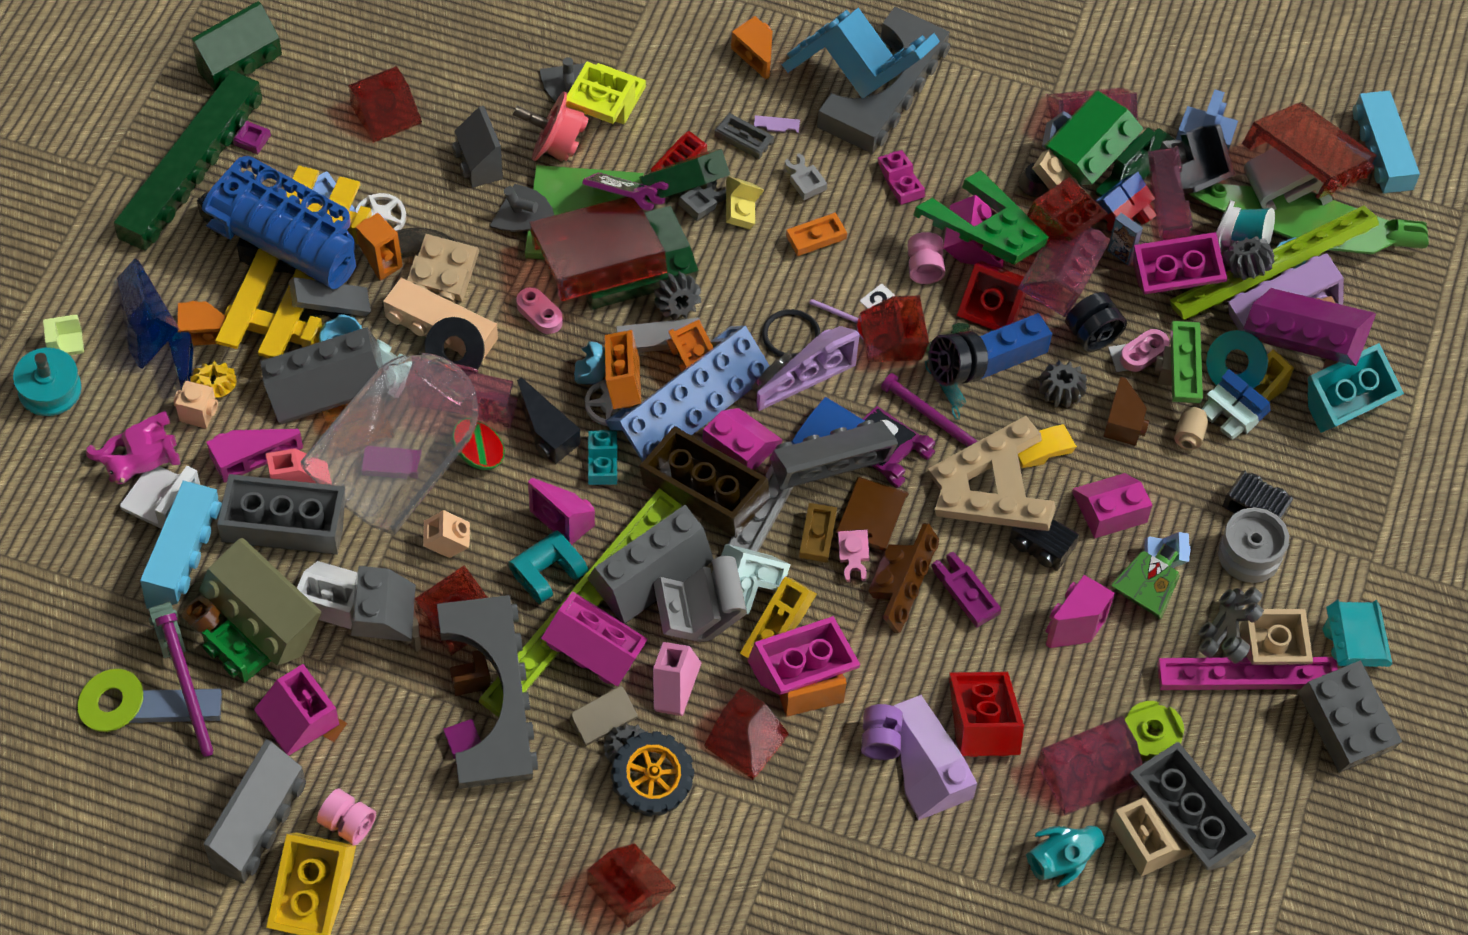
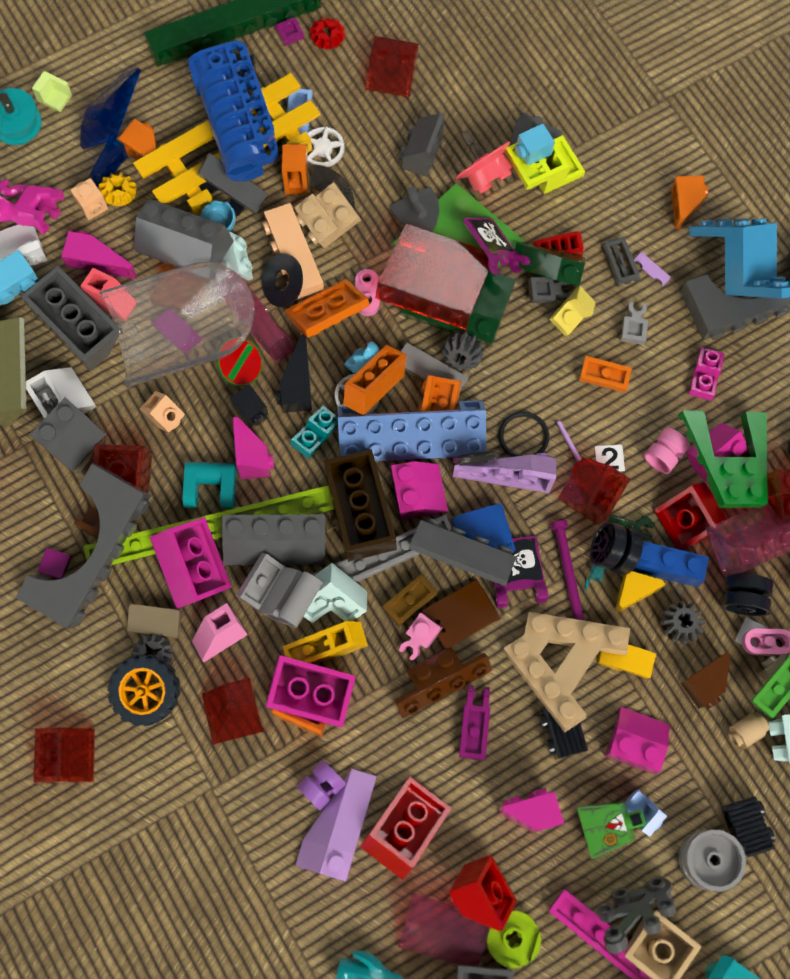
camera: 40 degrees right, 15 degrees up
none -> black brick [230,384,269,428]
none -> orange plate [285,279,370,338]
none -> red gear [310,16,345,50]
none -> red slope [449,855,517,931]
none -> medium azure brick [515,124,555,166]
none -> yellow slope [615,571,665,613]

